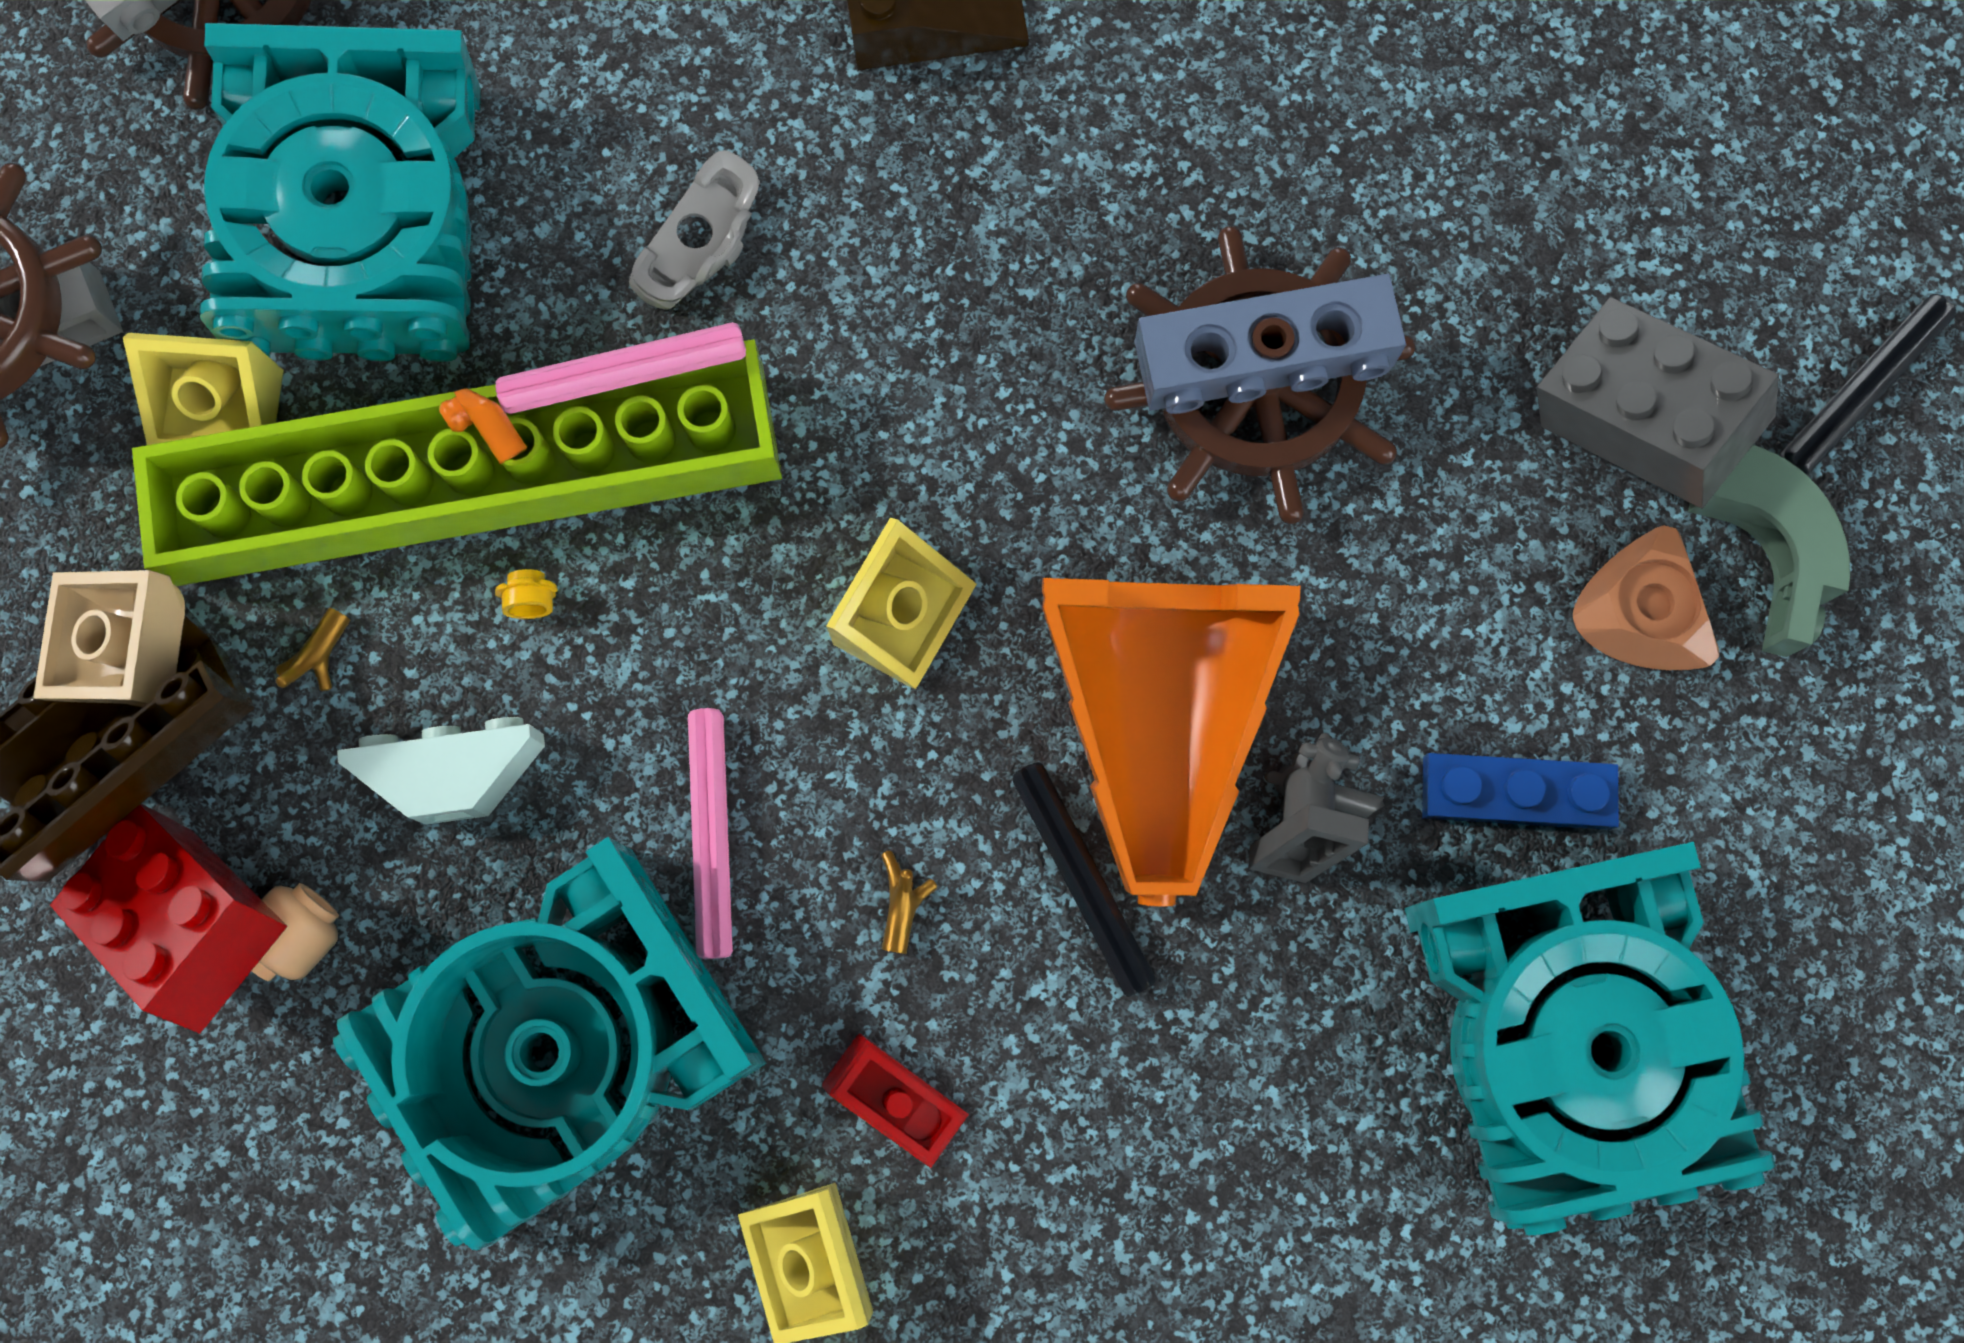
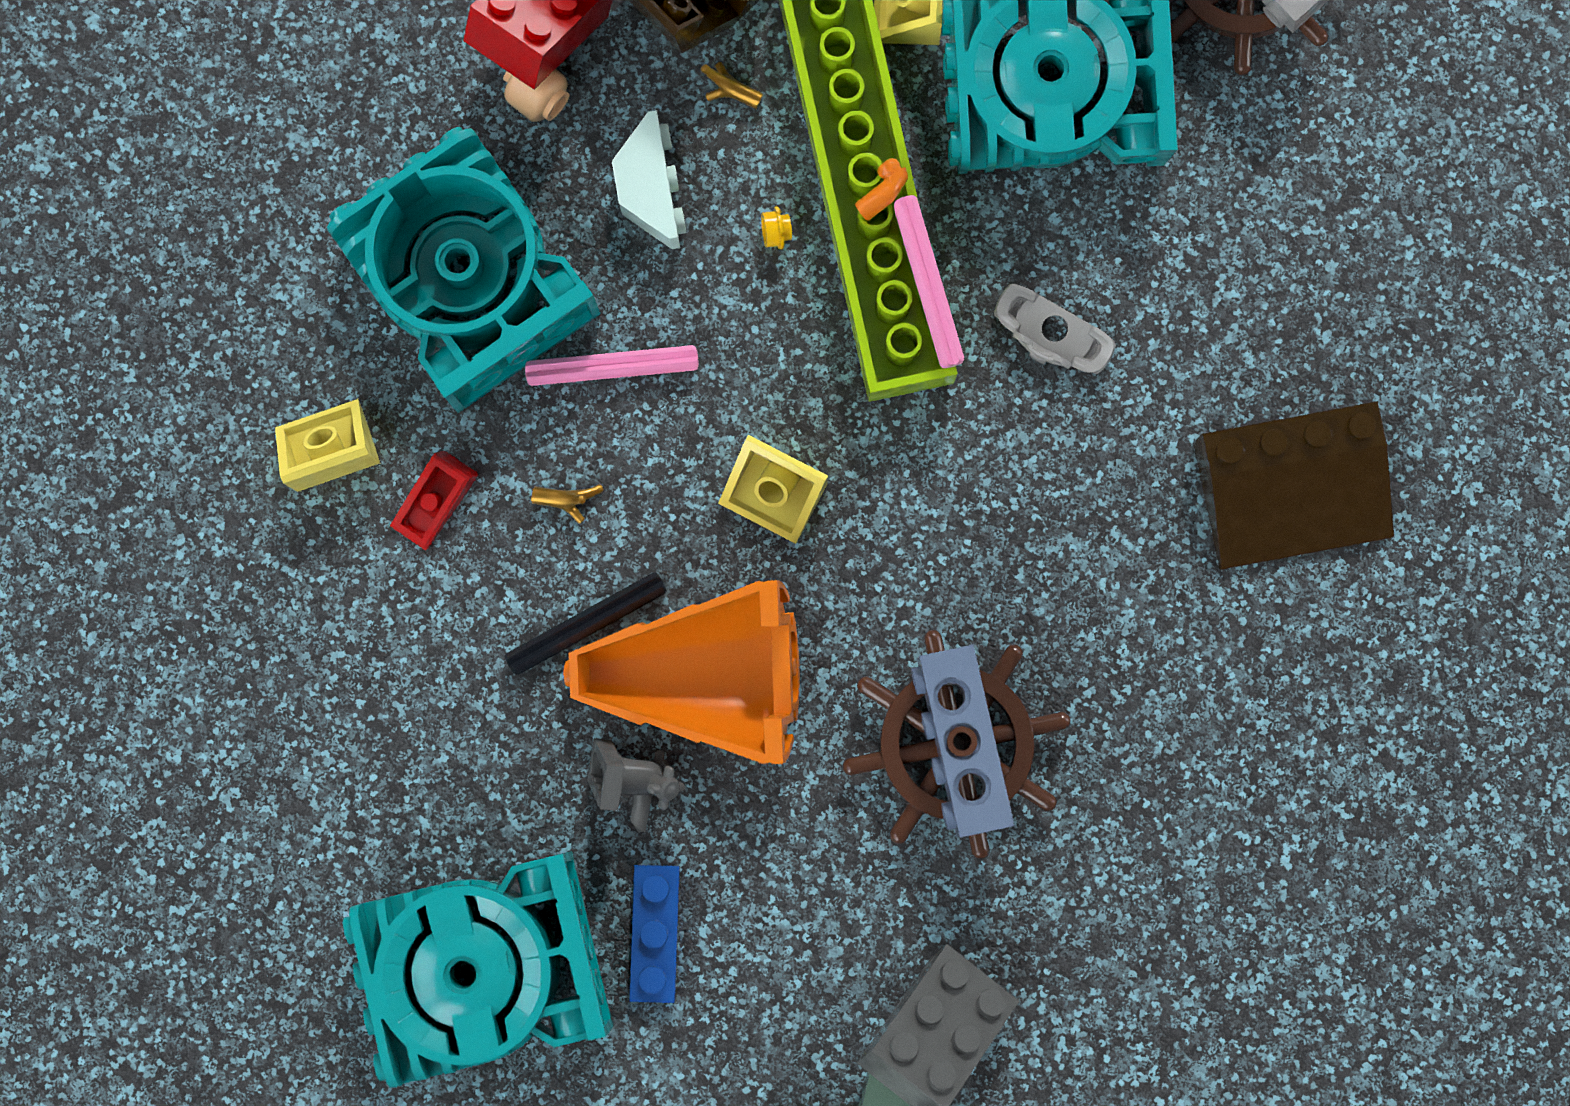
camera: 90 degrees right, 5 degrees up
nougat hat [1573,525,1720,670] -> none

